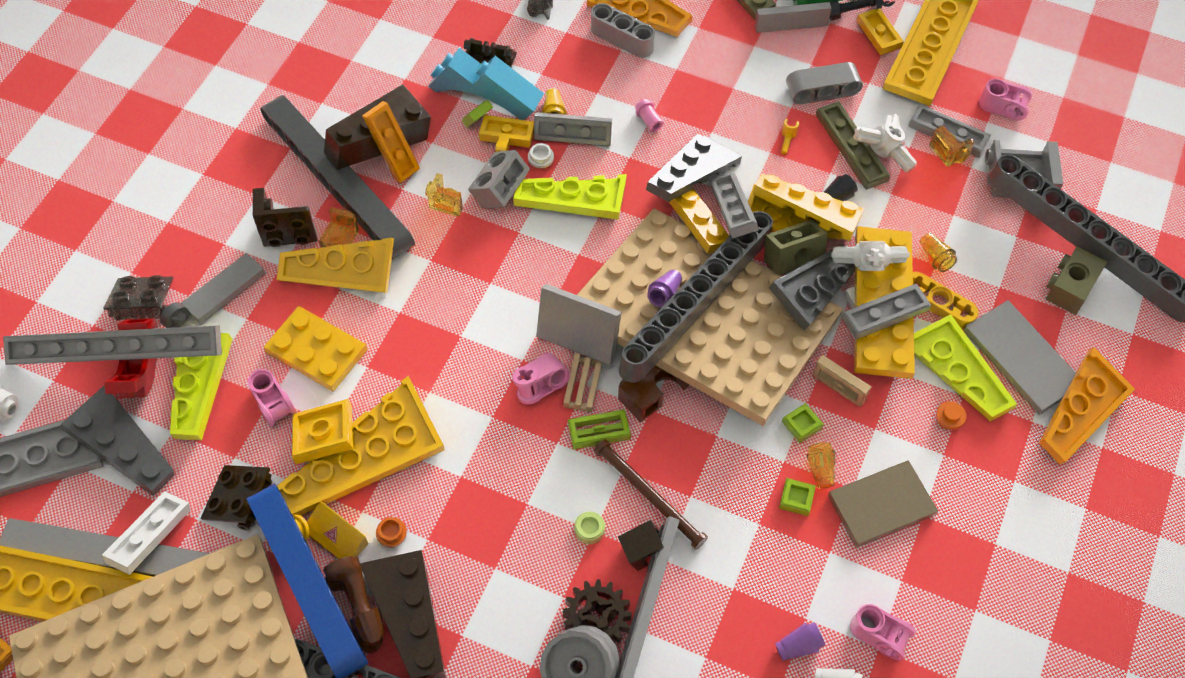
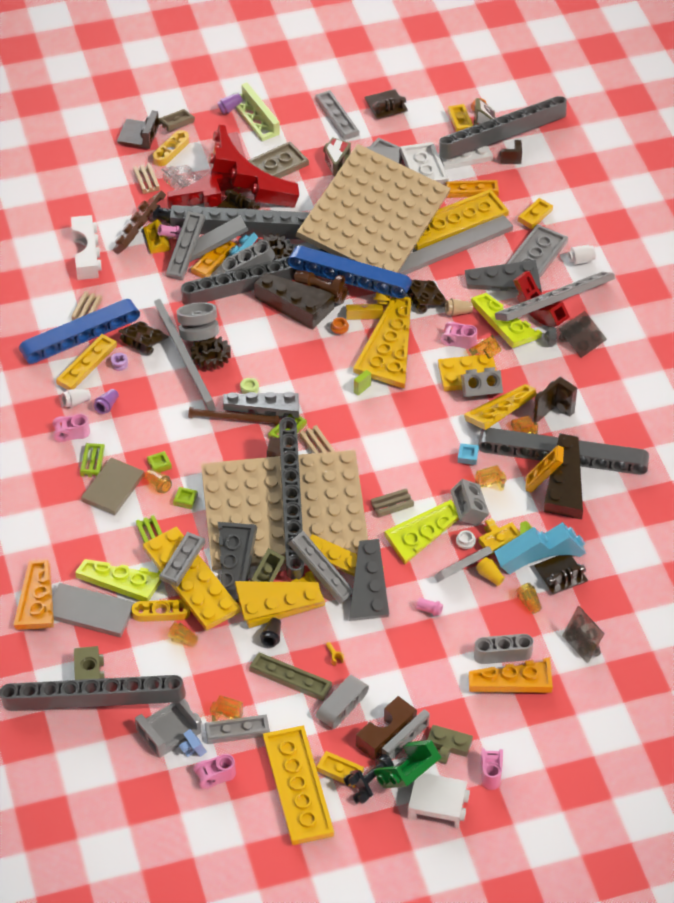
camera: 140 degrees right, 10 degrees down
white plate [102,491,190,575] -> none
light grey tile [181,253,266,325] -> none
yellow tile [292,399,353,464] -> none
bright pink piece [512,353,570,405] -> none
light grey tile [536,284,622,365] -> none
dark brown panel [618,520,664,571] -> none
medium lavender cone [647,270,682,307] -> none
tan tile [813,355,871,407] -> none
white bush [831,241,910,271] -> none
white bush [853,114,917,172] -> none
orange plate [936,401,967,430] -> none
none -> lime tile [80,443,105,477]
none -> lime tile [136,515,162,543]
none -> light blue tile [179,729,207,757]
none -> wing [223,392,299,418]
none -> lime tile [354,370,371,396]
none -> reddish brown arch [356,696,417,761]
none -> dark tan tile [371,488,414,518]
none -> tan cone [445,298,473,316]
none -> medium azure plate [457,443,479,465]
none -> light grey brick [461,367,503,397]
none -> clear yellow bracket [469,335,502,359]
none -> clear yellow cone [516,583,542,614]

